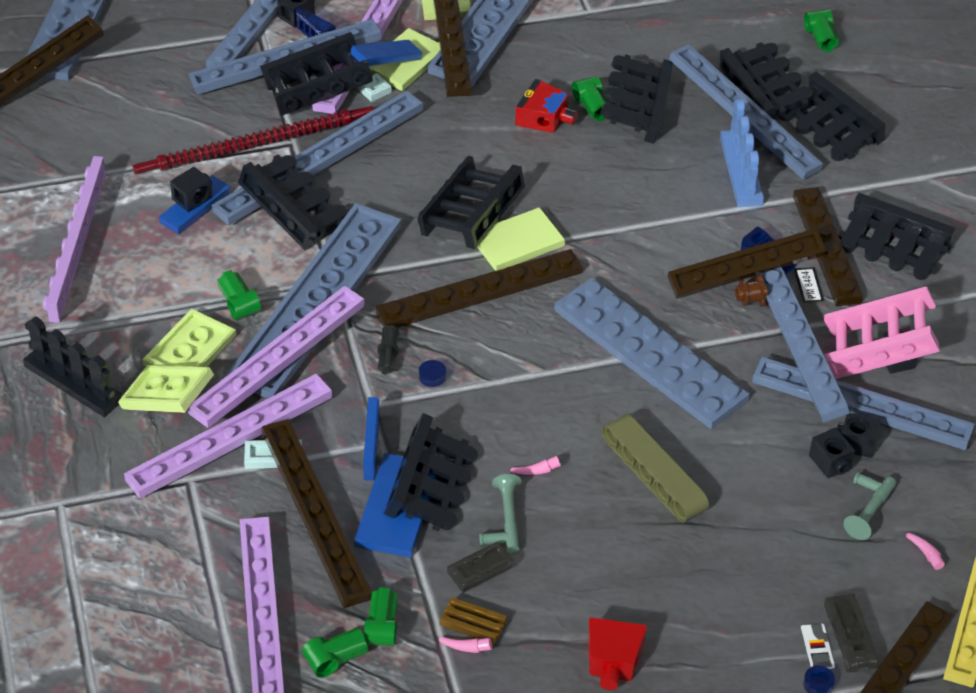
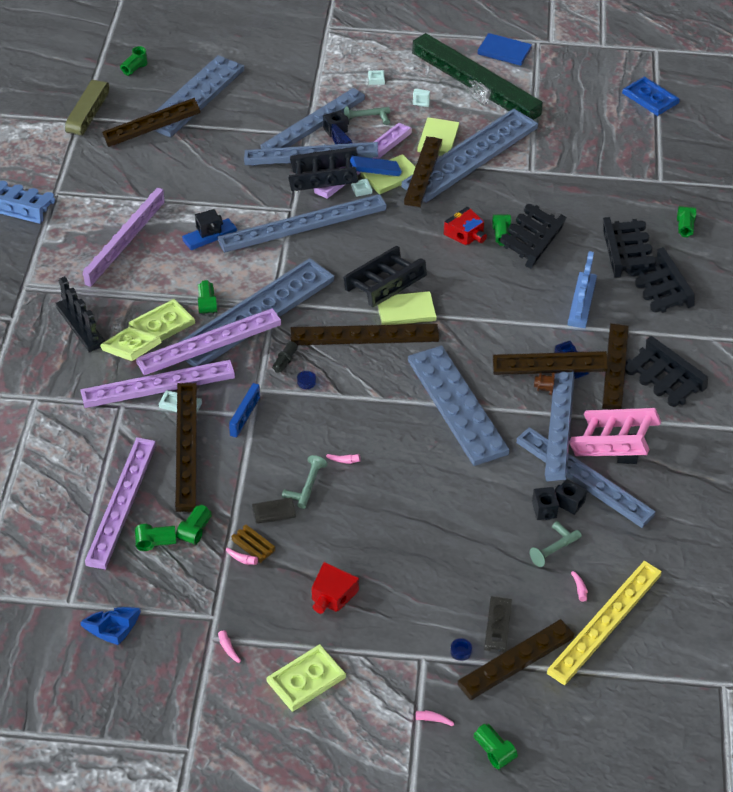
camera: 20 degrees right, 0 degrees up
dark red hose [132,106,374,175] -> none
black fence [238,154,347,250] -> none
blue tile [354,453,437,558] -> none
black fence [383,413,478,531] -> none
olive beam [602,414,709,522] -> none
sand blue plate [669,44,823,180] -> none
sticker [794,267,824,303] -> none
sticker [801,624,835,670] -> none

